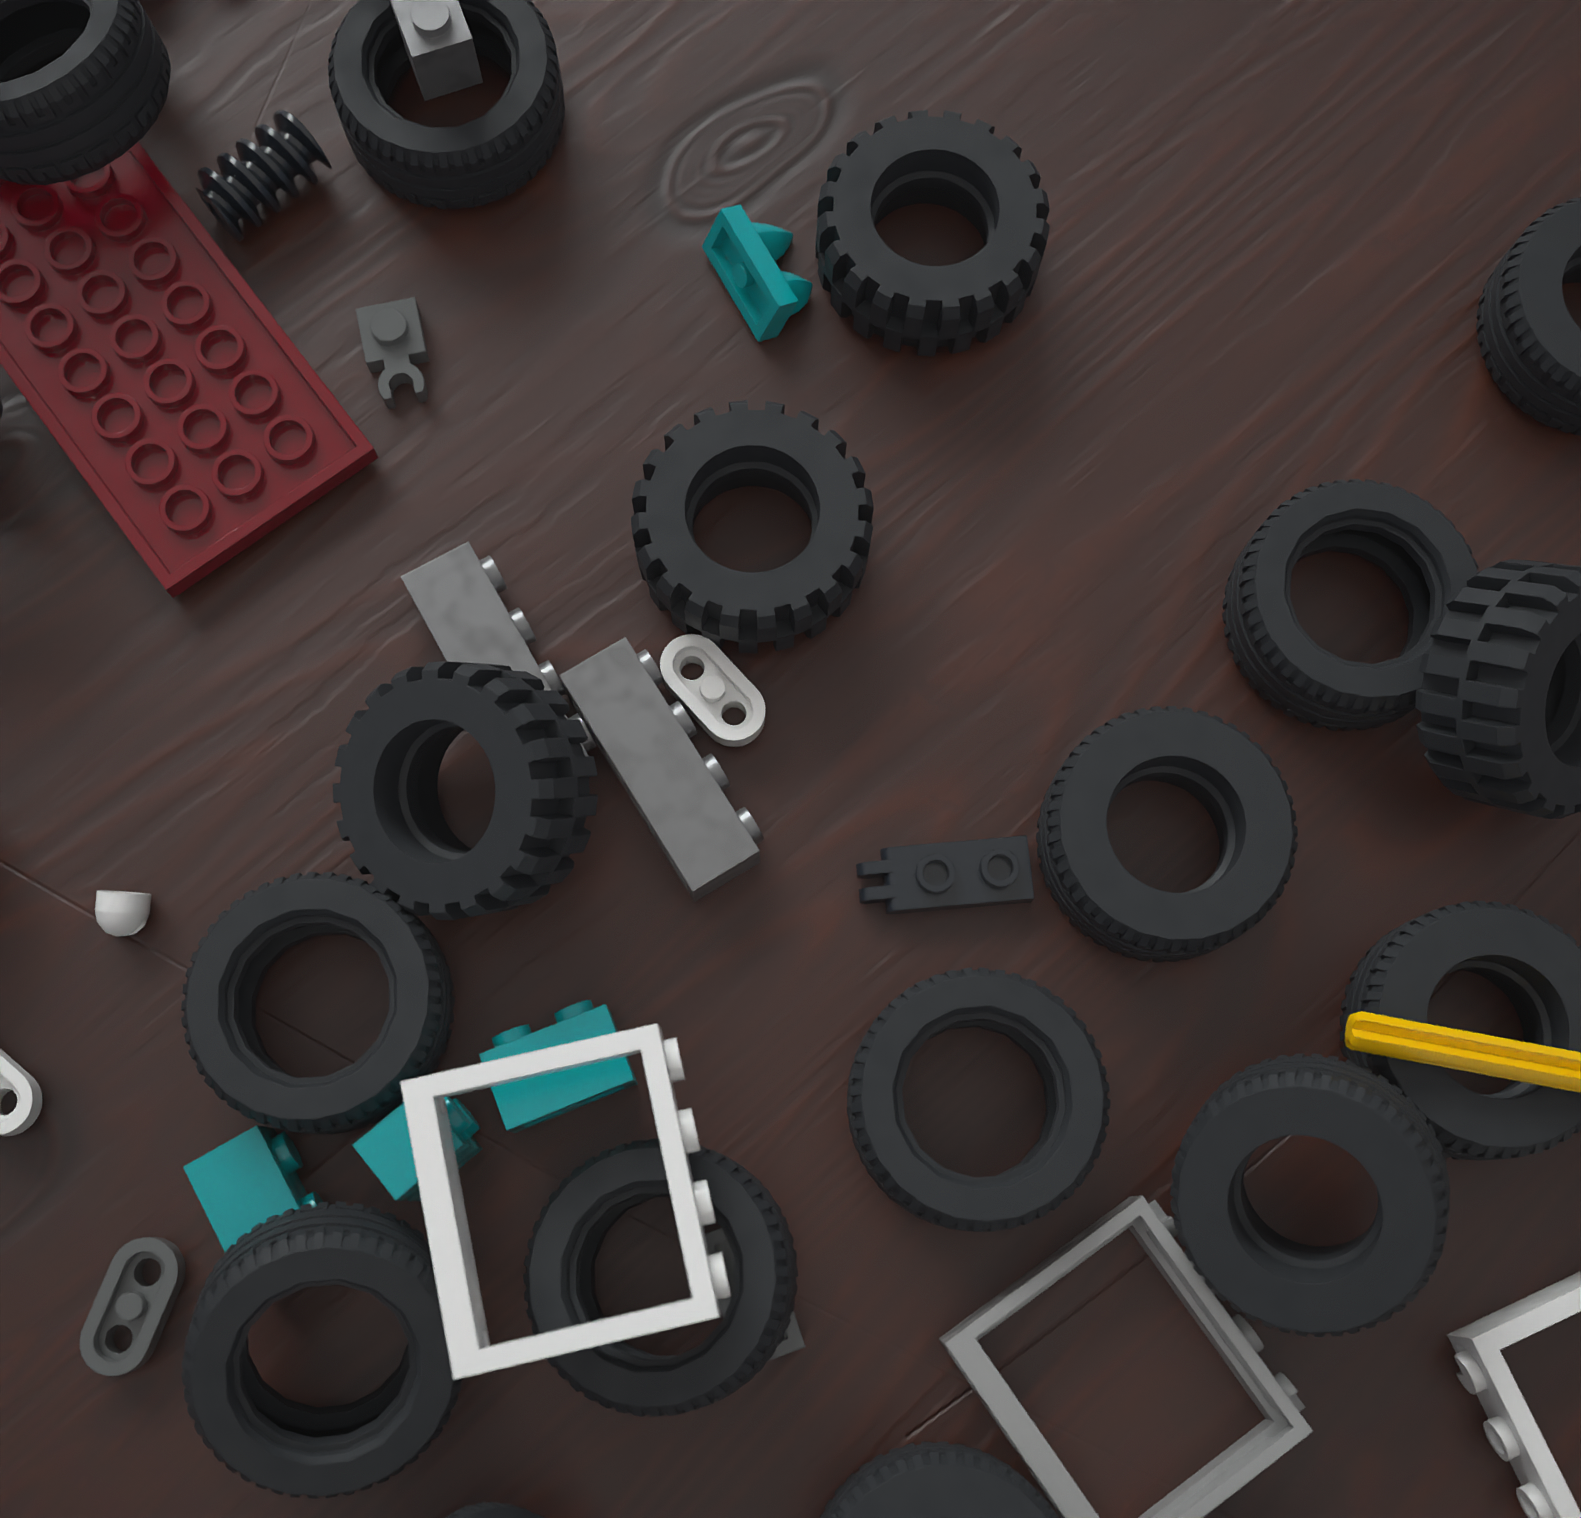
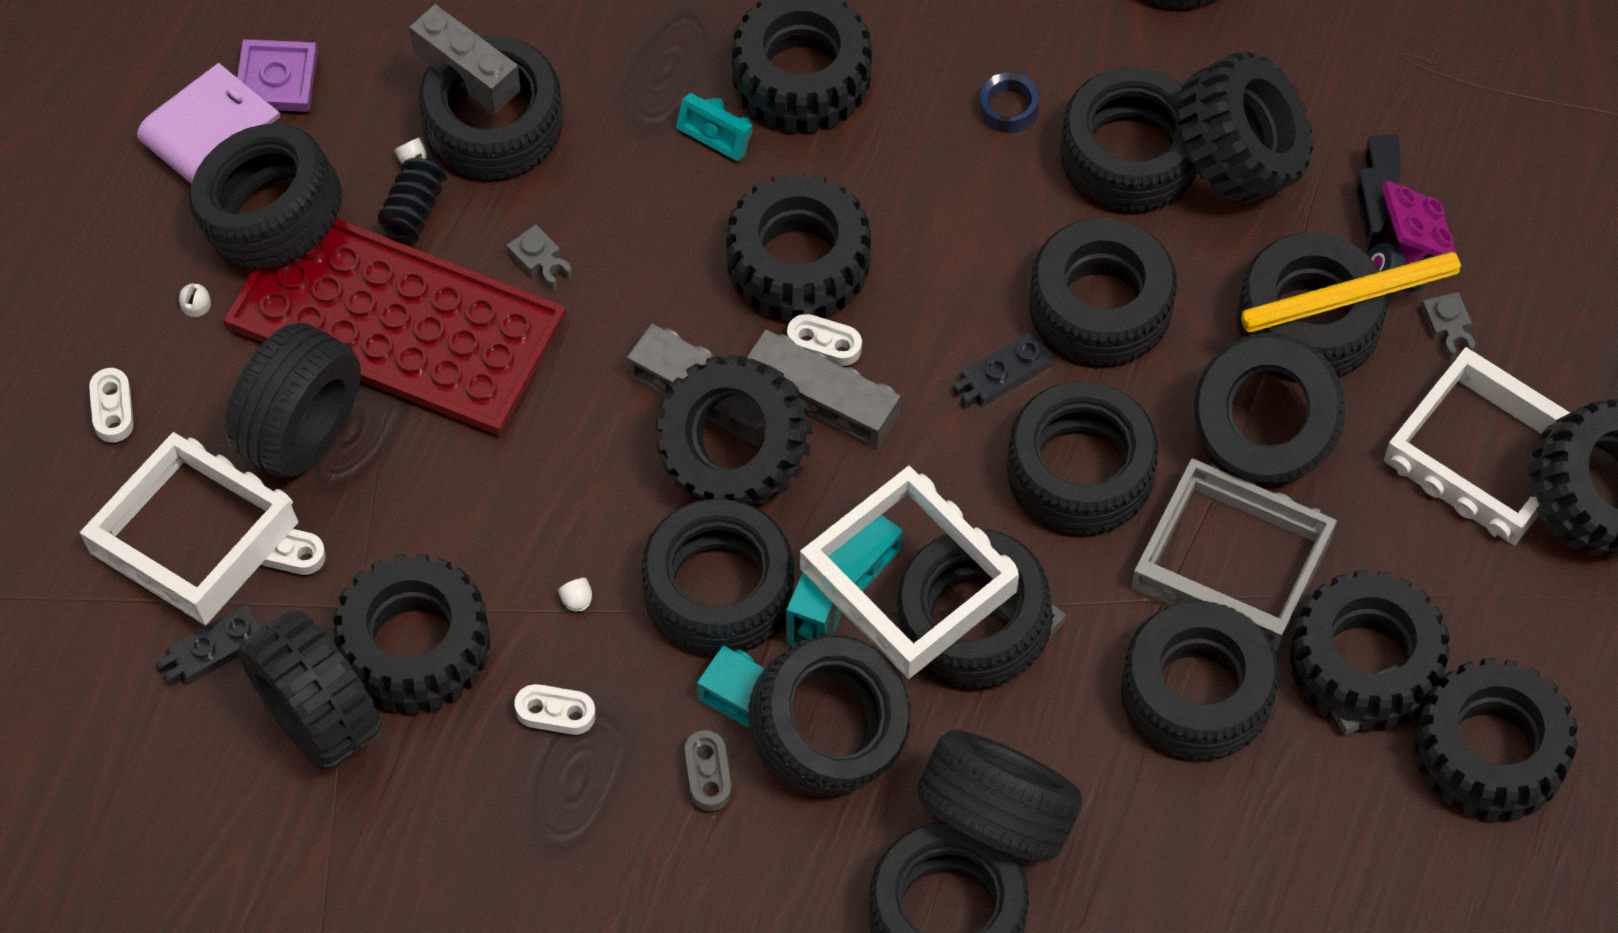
camera: 25 degrees left, 15 degrees down
none -> white hinge [394,137,427,164]
none -> dark blue piece [981,72,1039,133]

